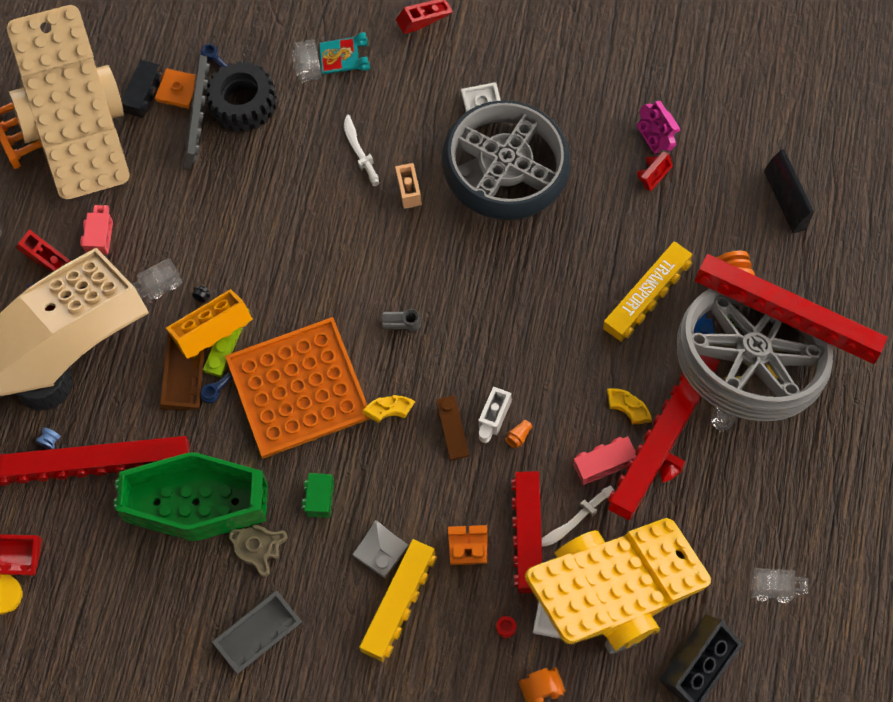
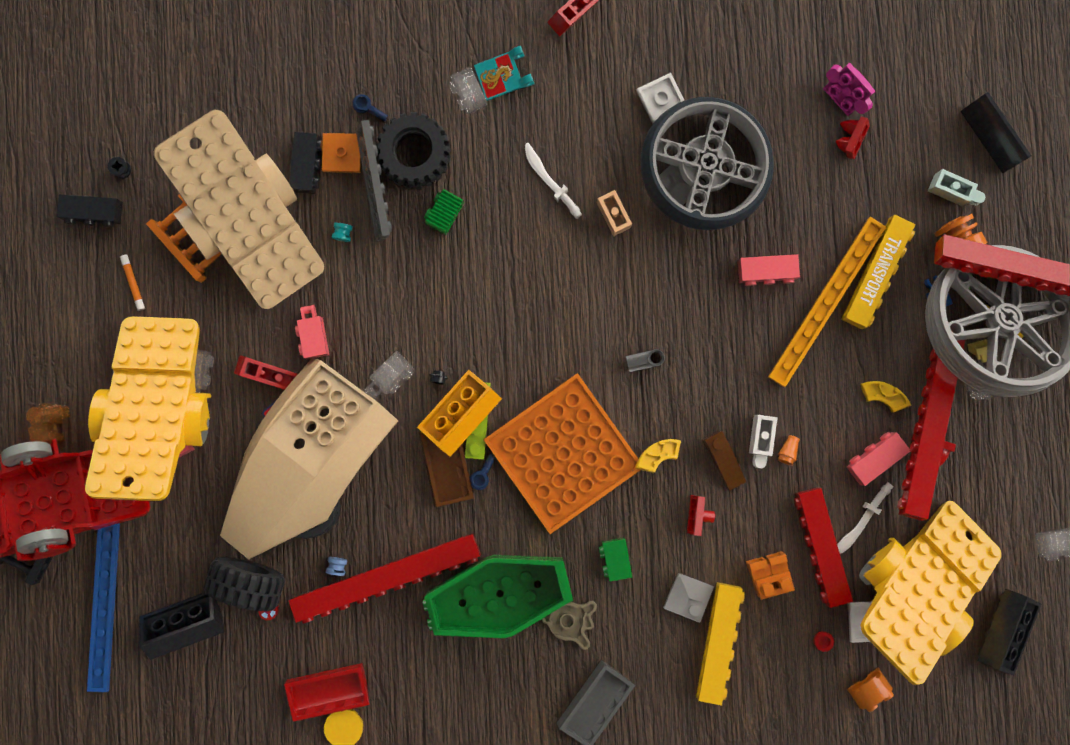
camera: 20 degrees left, 20 degrees up
none -> teal wheel [332,223,353,242]
none -> green brick [424,189,464,235]
none -> red tile [687,495,715,536]
none -> coral brick [738,254,800,286]
none -> light orange plate [768,217,886,387]
none -> light aqua brick [928,169,985,206]

